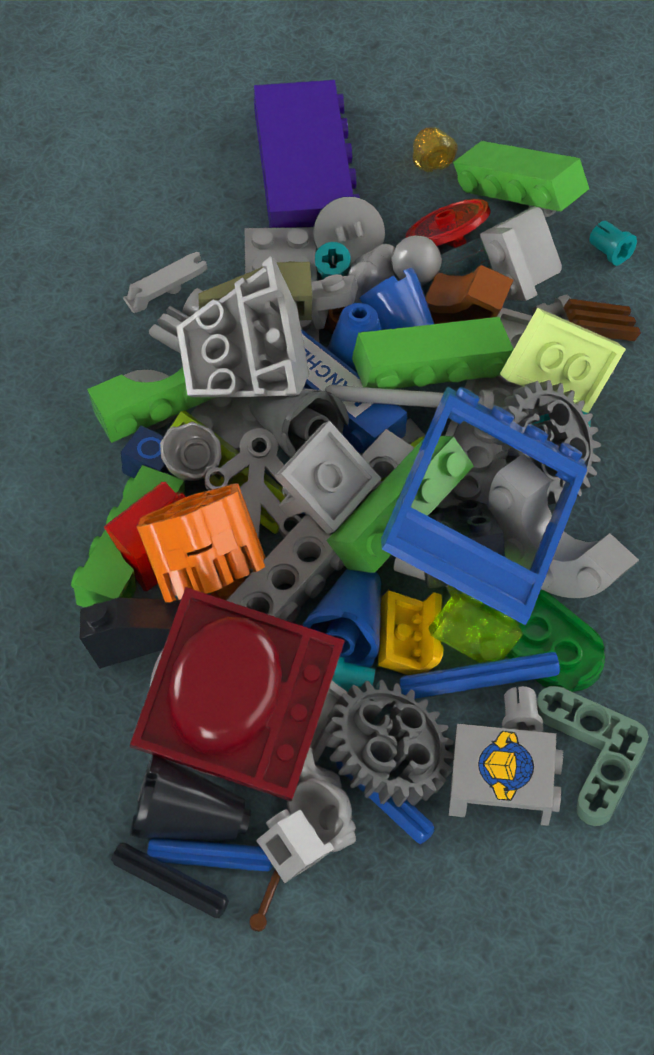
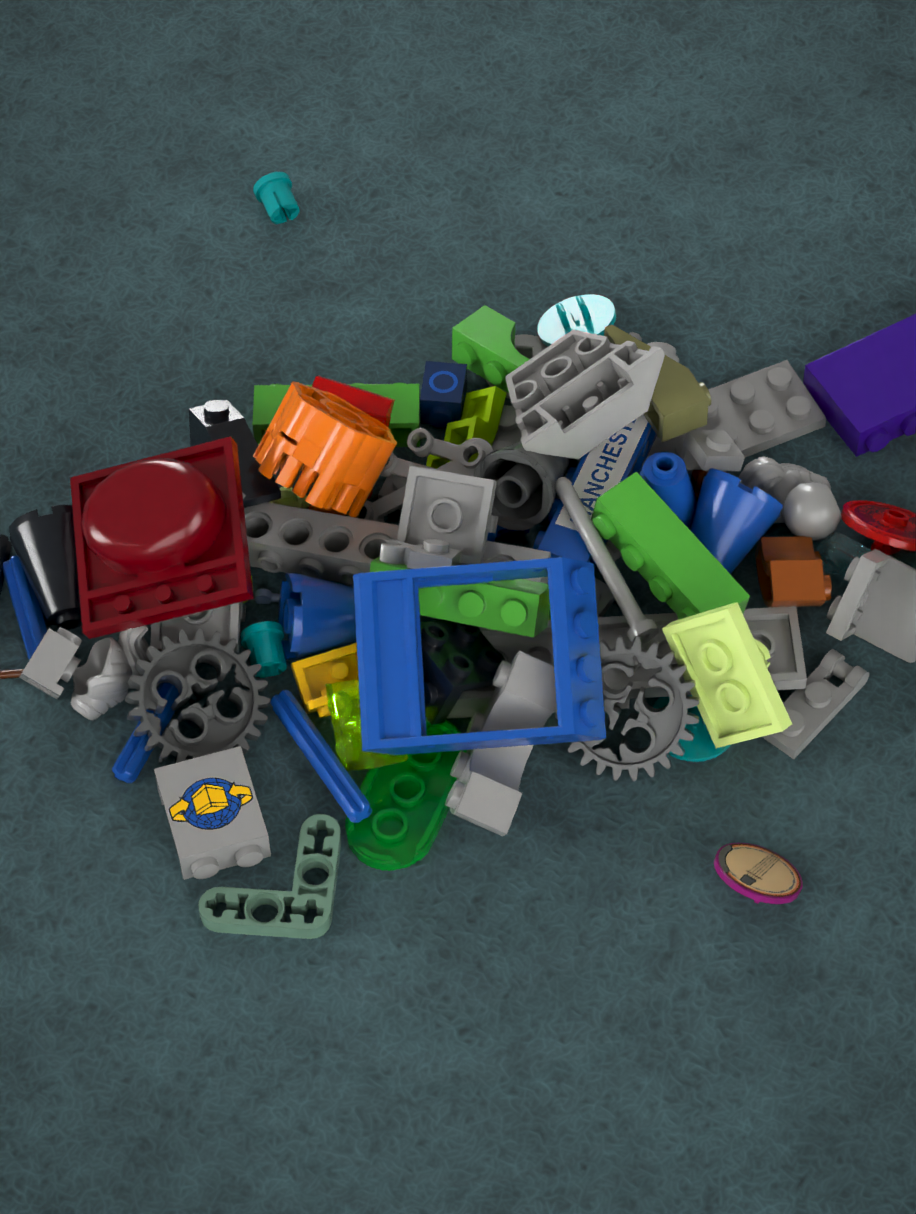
camera: 70 degrees right, 0 degrees up
light grey piece [123,252,207,313] -> none
light grey hair [160,422,222,481] -> none
light grey piece [314,197,385,268] -> none
teal bush [315,242,351,280] -> none
light grey bush [502,686,543,732] -> none
reddish brown tile [563,299,641,341] -> none
none -> light grey plate [379,539,462,569]
none -> piece [537,294,616,346]

